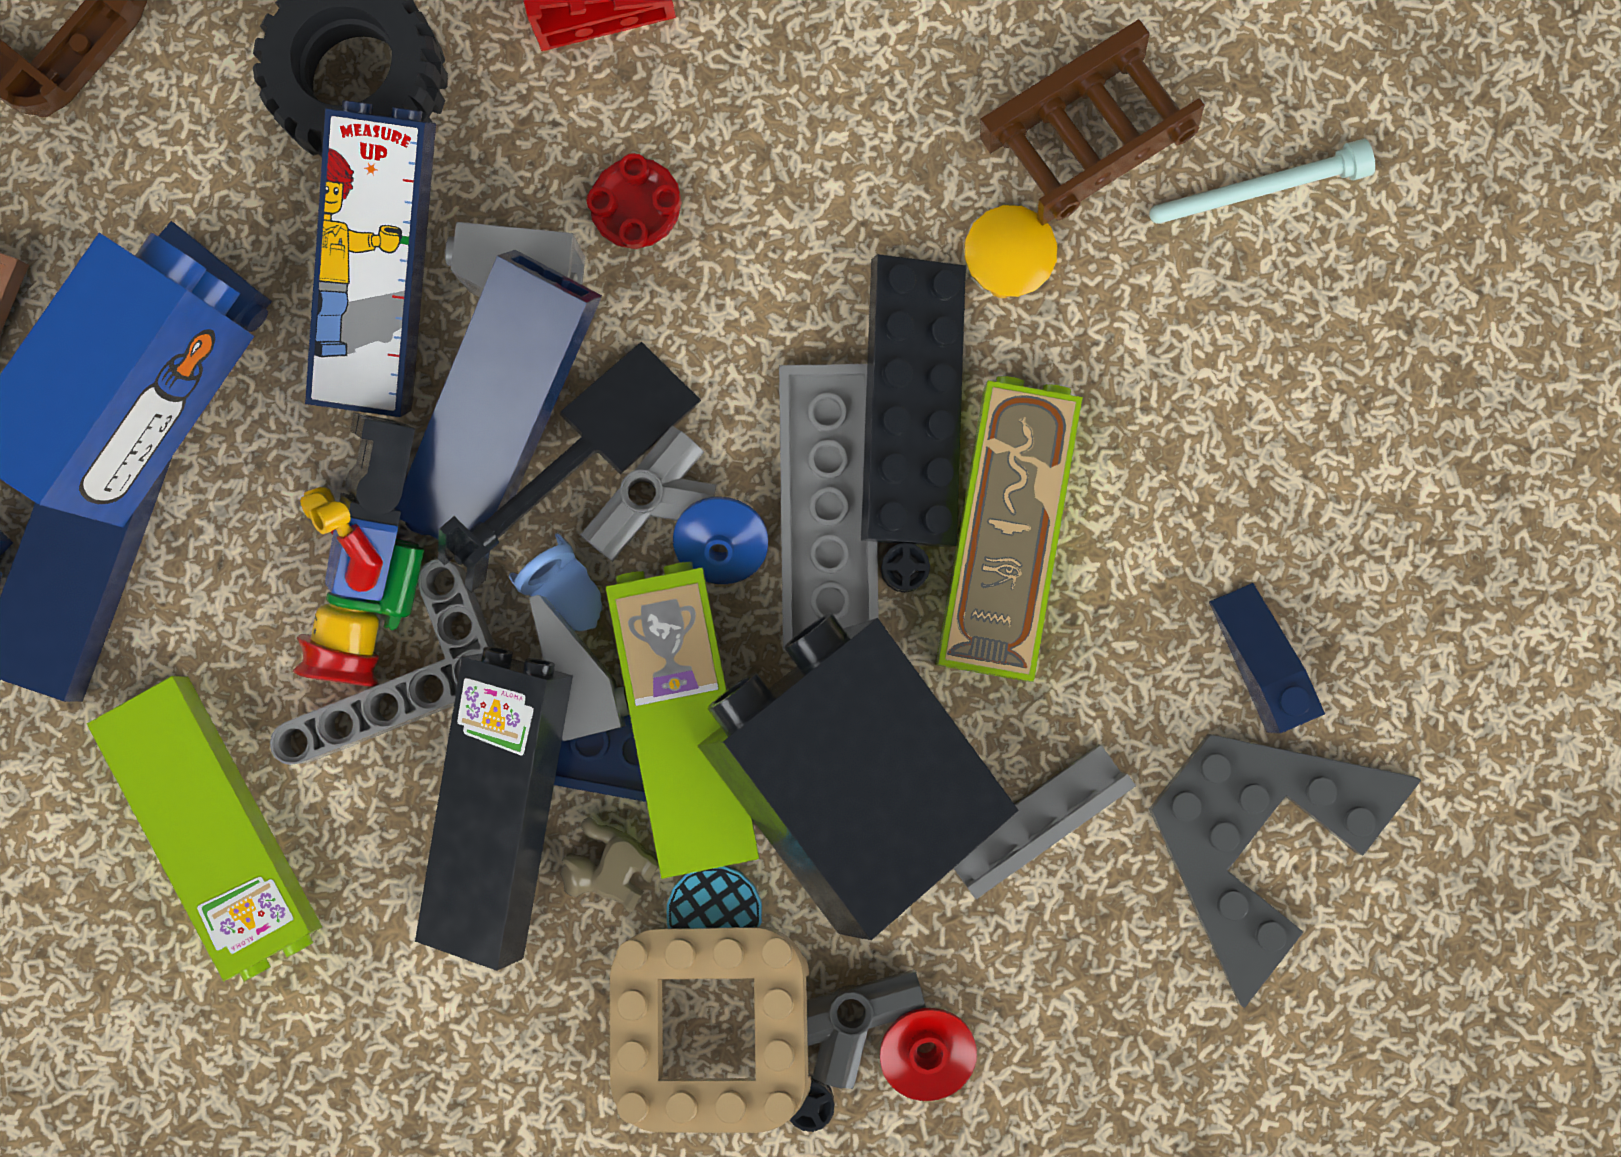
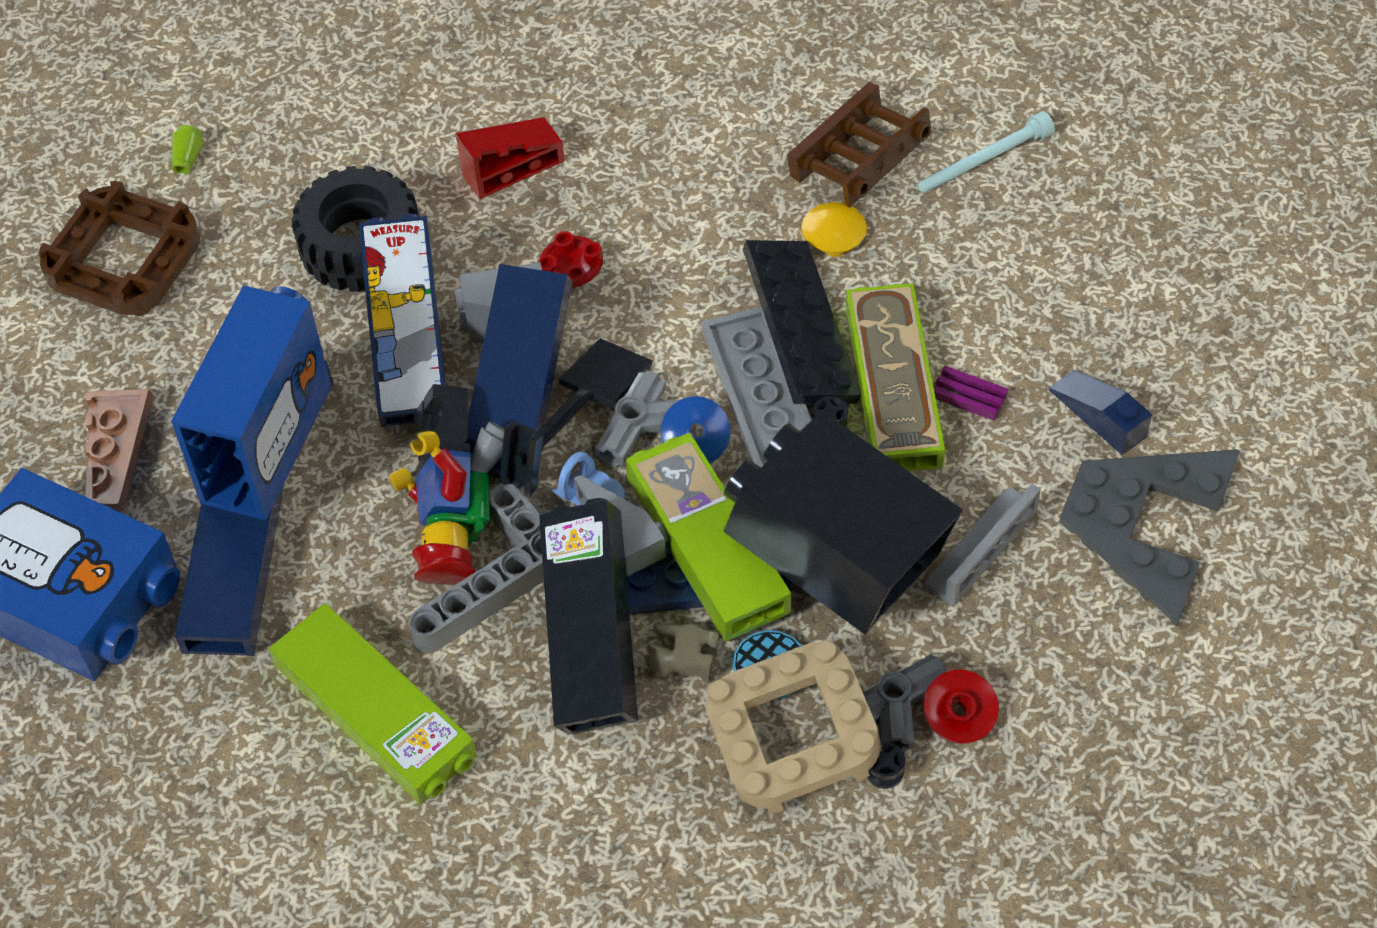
camera: 15 degrees left, 30 degrees down
none -> light grey cone [470,421,504,474]
none -> magenta tile [933,365,1008,421]

